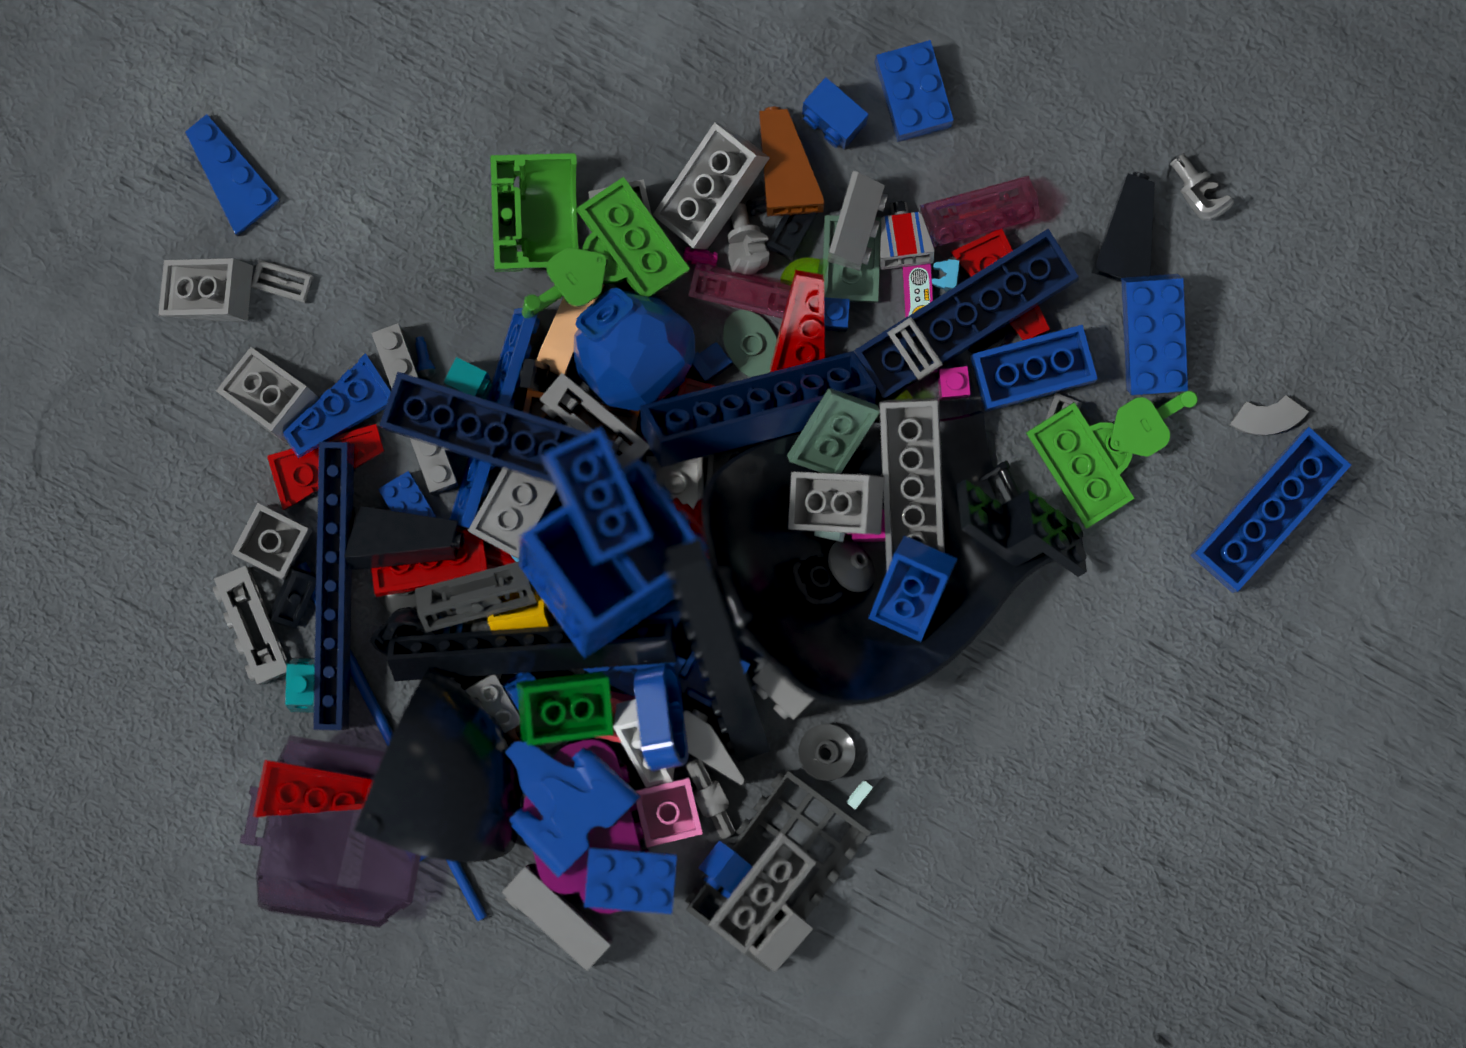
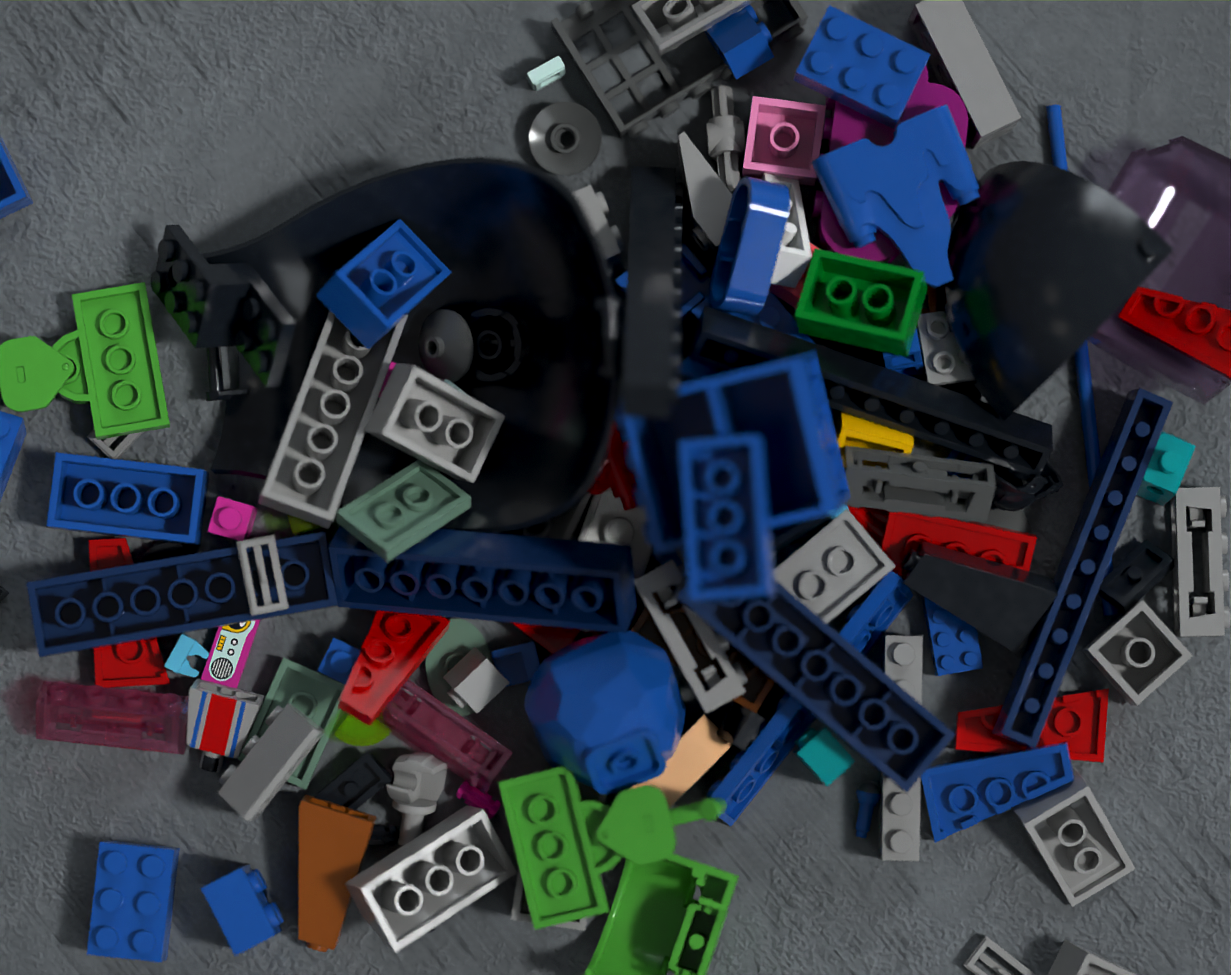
camera: 160 degrees left, 0 degrees up
none -> light grey brick [443,647,509,713]

